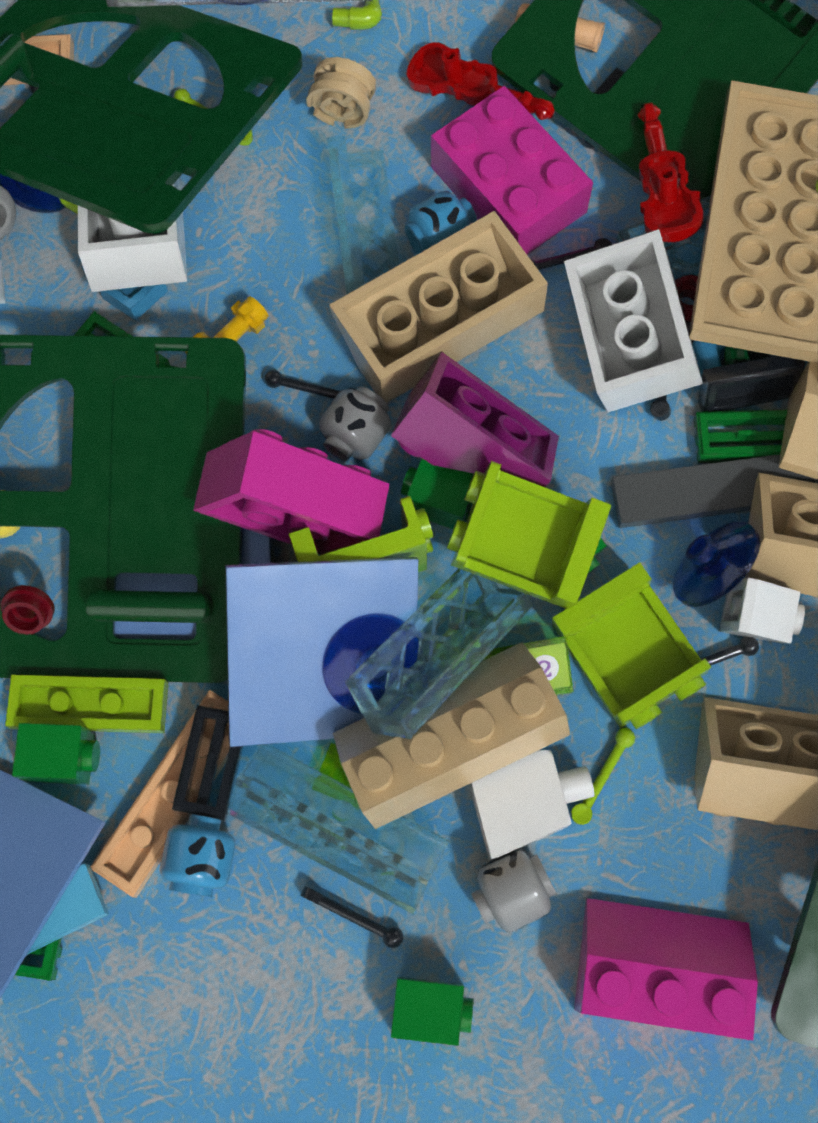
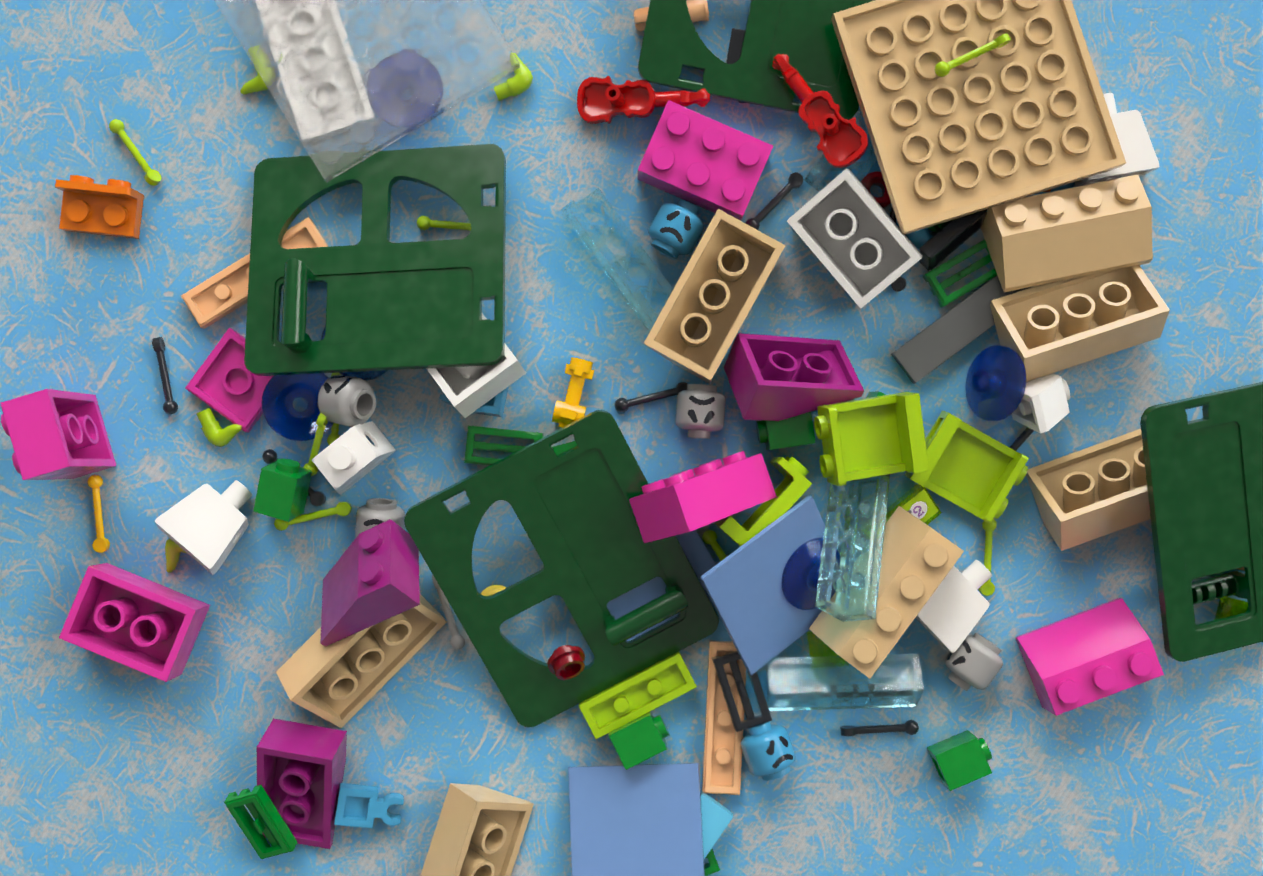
camera: 35 degrees left, 15 degrees up
tan wheel [306,57,376,129] -> none

